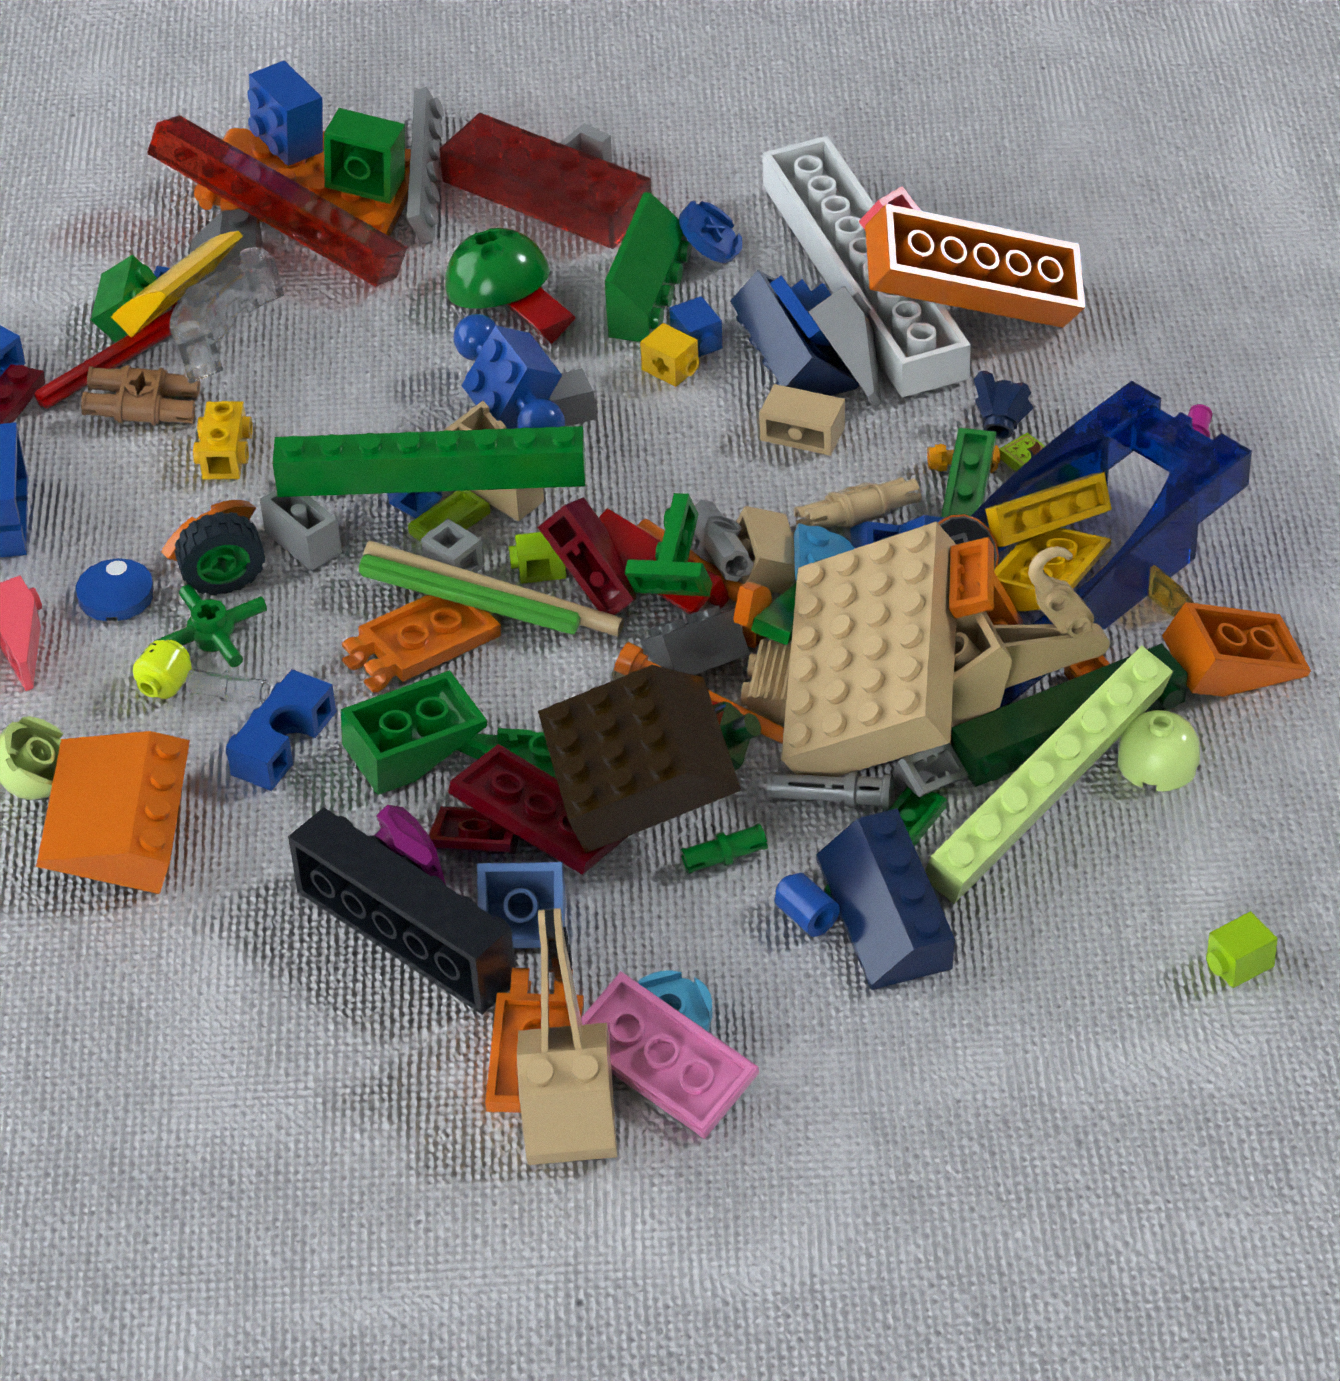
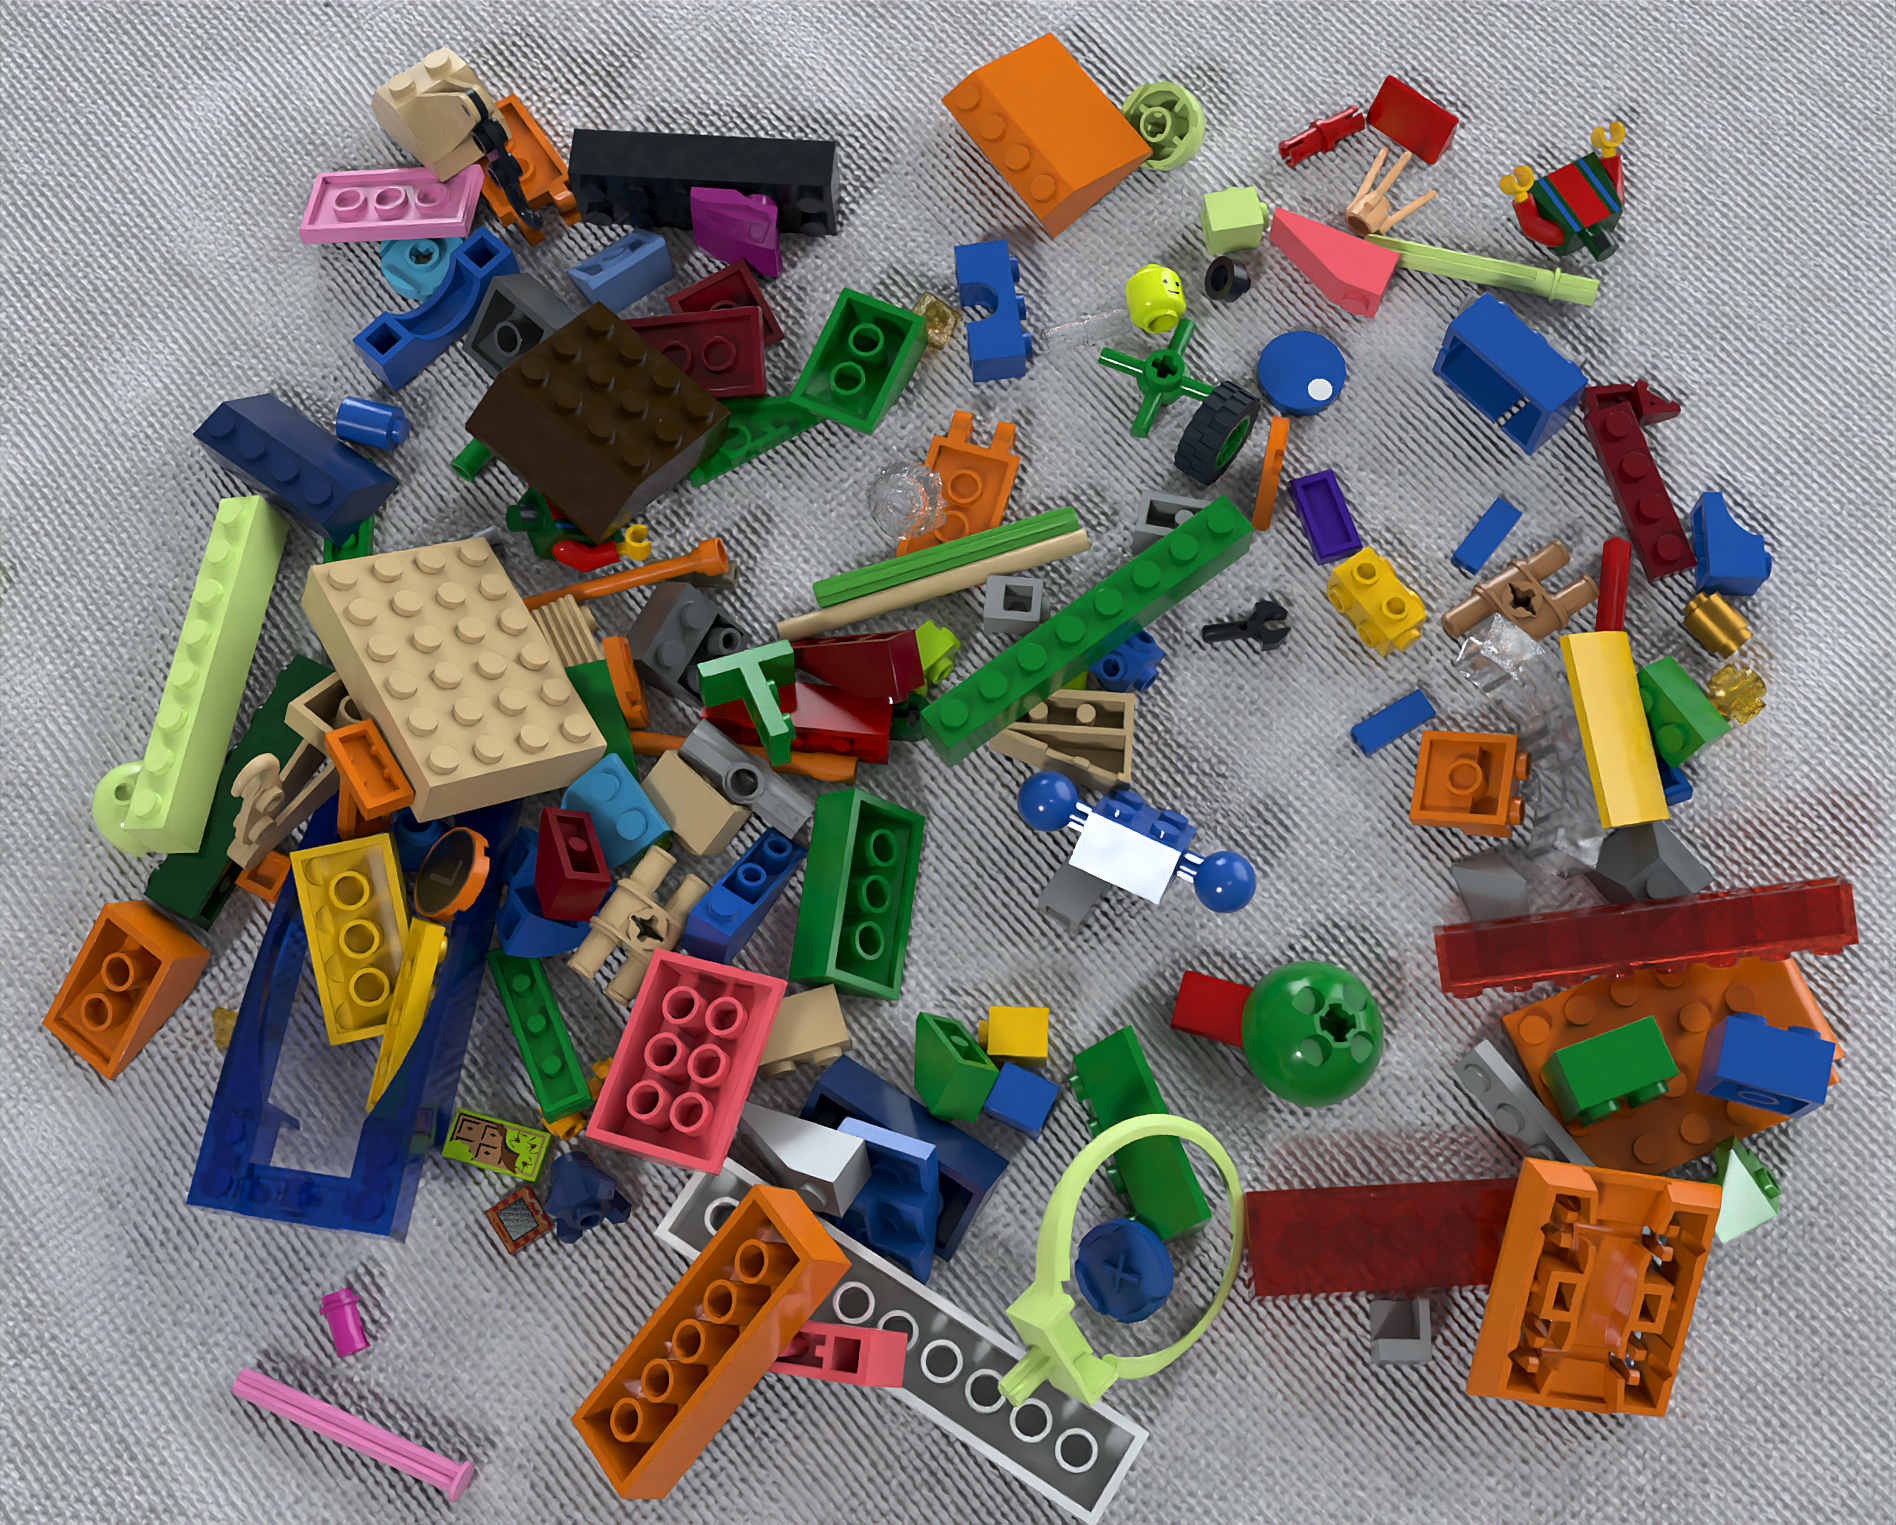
camera: 145 degrees right, 25 degrees up
none -> bright pink axle [232,1368,474,1503]
none -> blue arch [352,225,521,392]
none -> dark grey slope [462,272,578,379]
none -> tile [484,1184,556,1256]
none -> dark red slope [534,807,612,922]
none -> coral slope [584,948,788,1176]
none -> blue slope [681,827,808,965]
none -> green slope [788,788,925,1001]
none -> clear hair [864,458,948,539]
none -> clear yellow slope [910,290,961,351]
none -> green slope [914,1011,1000,1123]
none -> yellowish green brick [997,1114,1245,1408]
none -> yellowish green brick [1200,186,1269,255]
none -> black tile [1204,256,1251,303]
none -> dark purple tile [1287,469,1363,566]
none -> blue piece [1349,689,1436,758]
none -> orange plate [1409,730,1532,838]
none -> light grey slope [1450,851,1533,956]
none -> blue piece [1451,497,1523,576]
none -> orange piece [1465,1157,1723,1418]
none -> pearl gold brick [1682,591,1754,660]
none -> brick [1701,1134,1782,1244]
none -> clear yellow gear [1705,664,1767,726]

